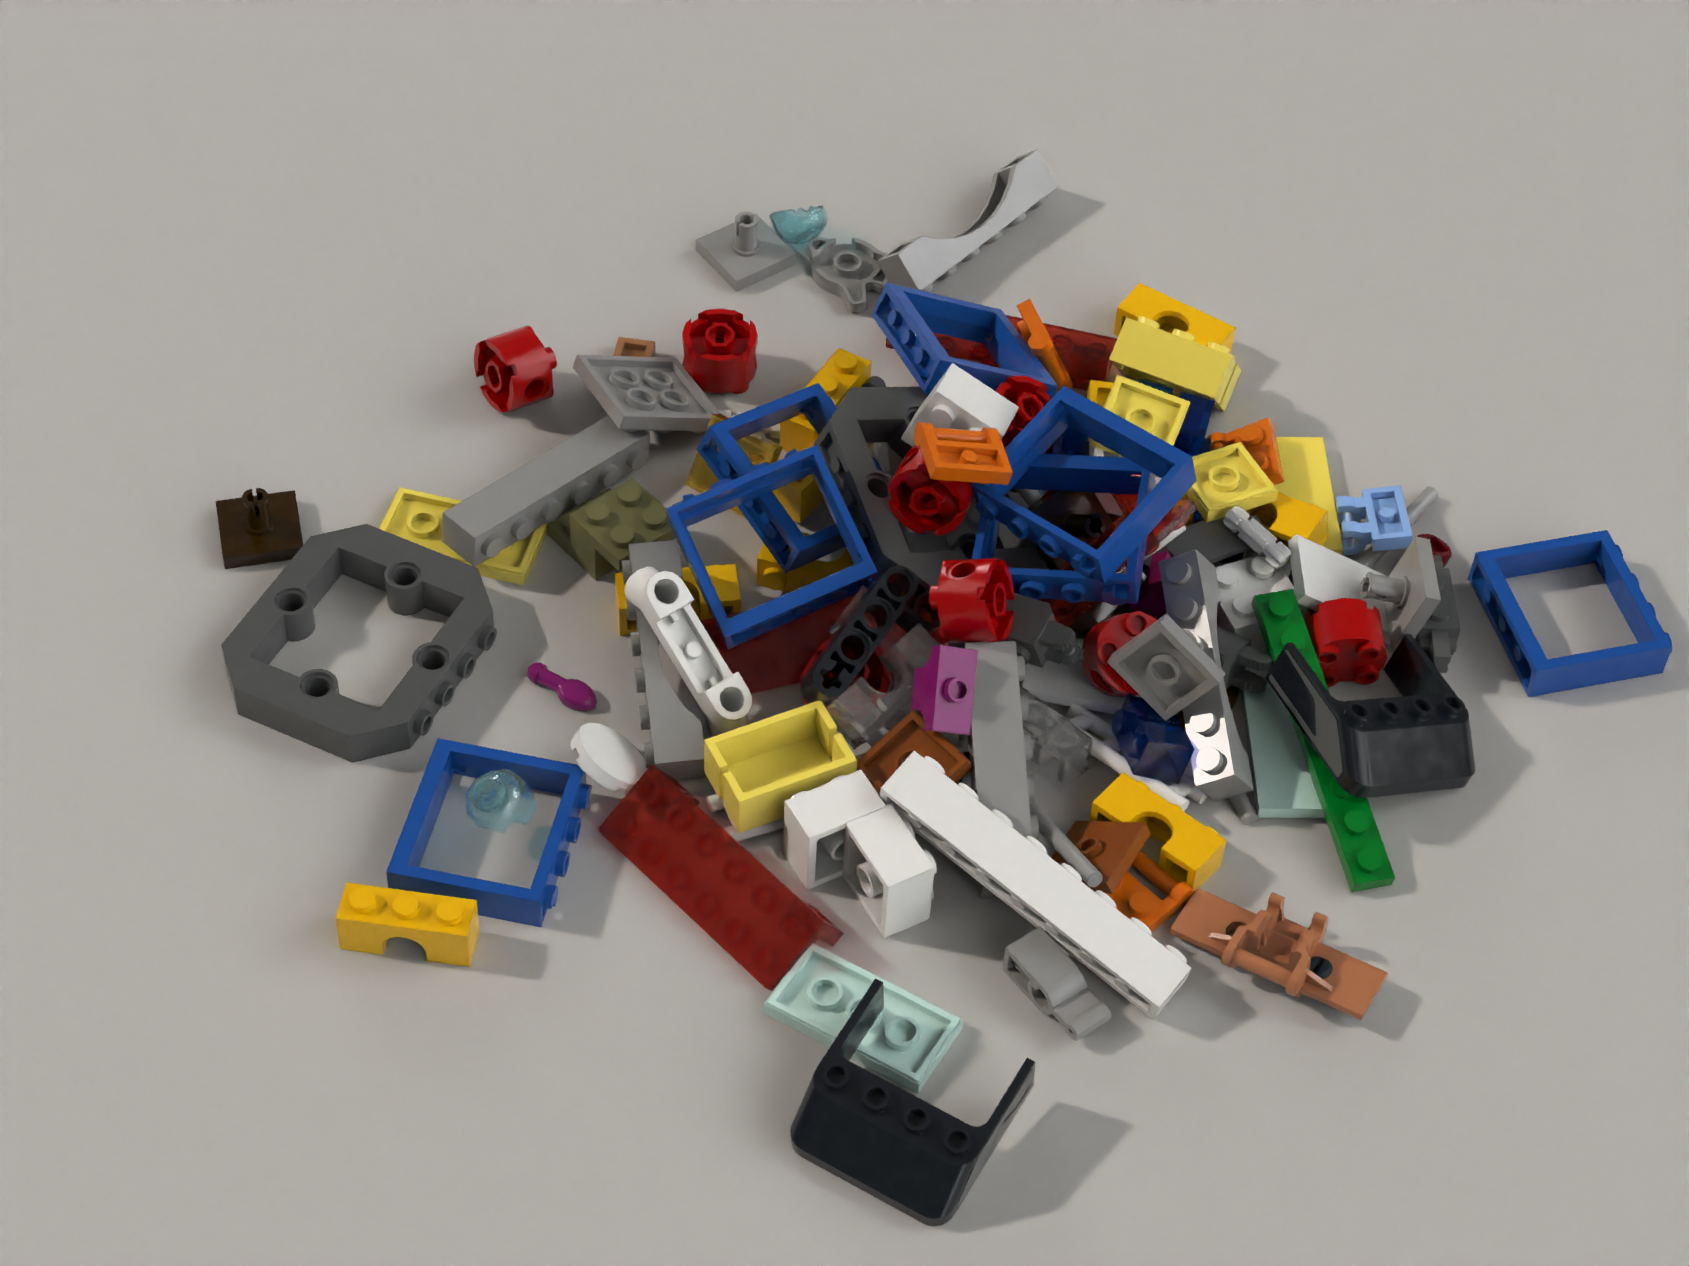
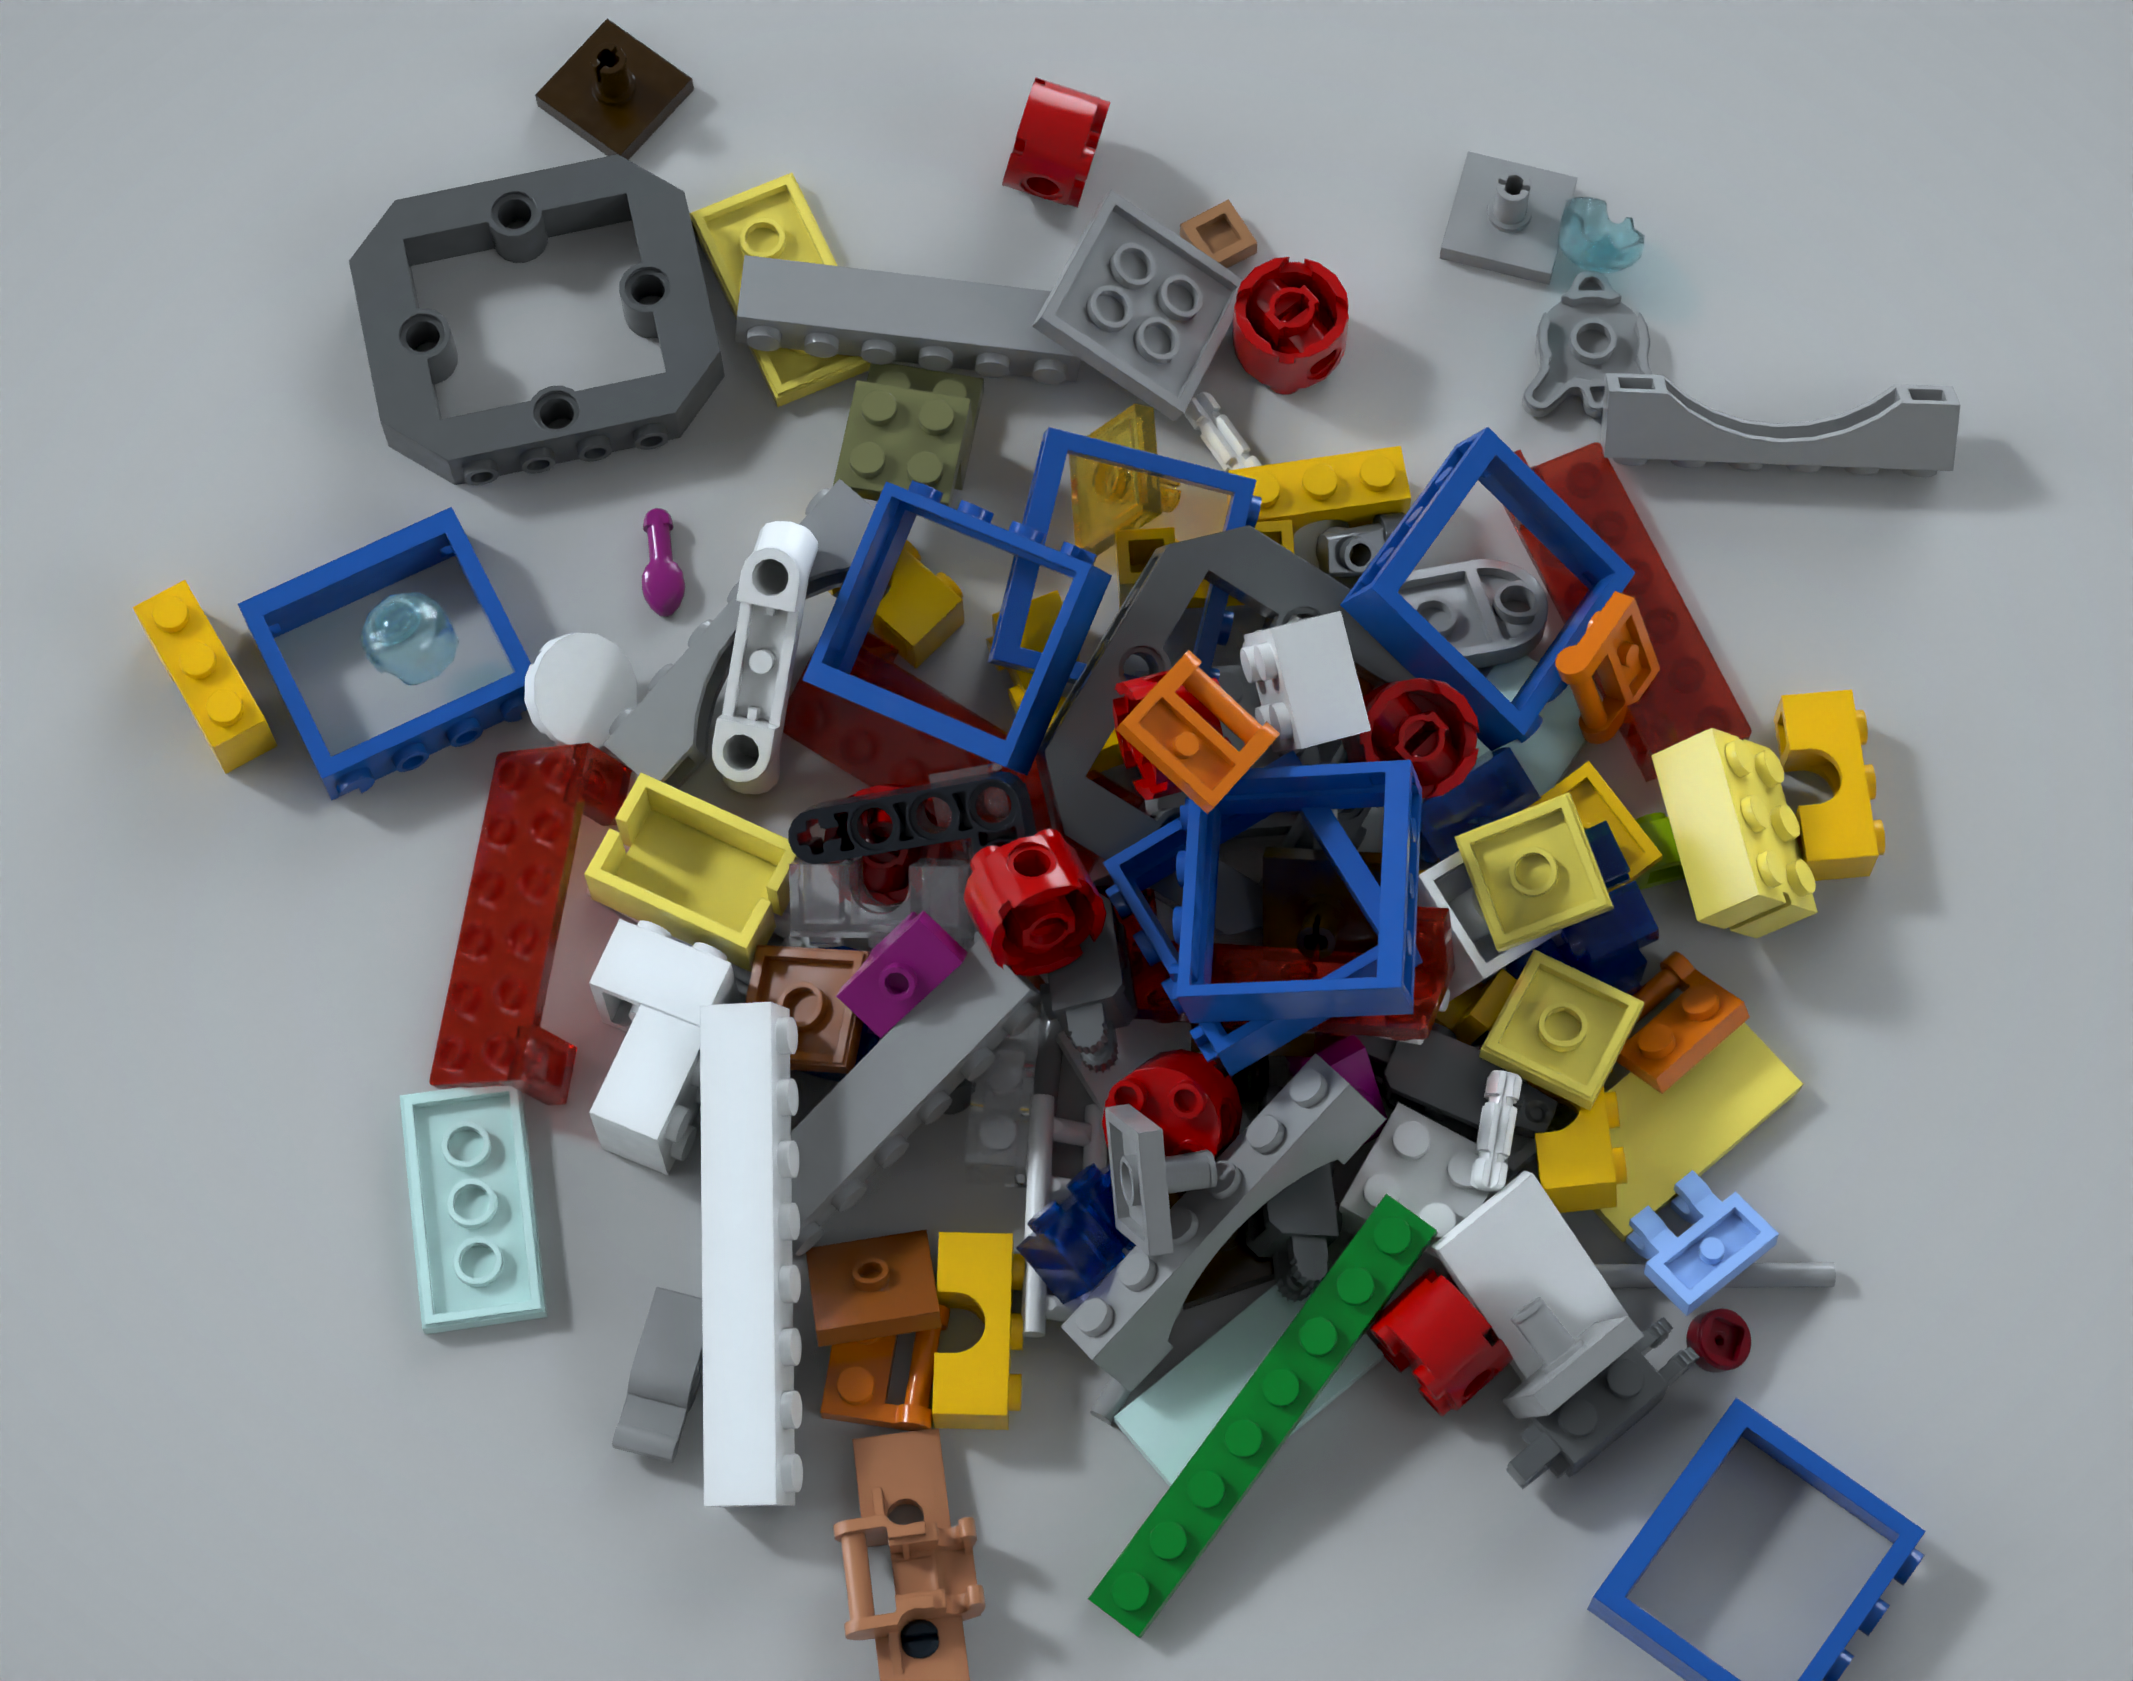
camera: 55 degrees right, 20 degrees up
black windscreen [790,978,1035,1226] -> none
light grey bar [1029,800,1103,887] -> none
black windscreen [1265,634,1475,798] -> none

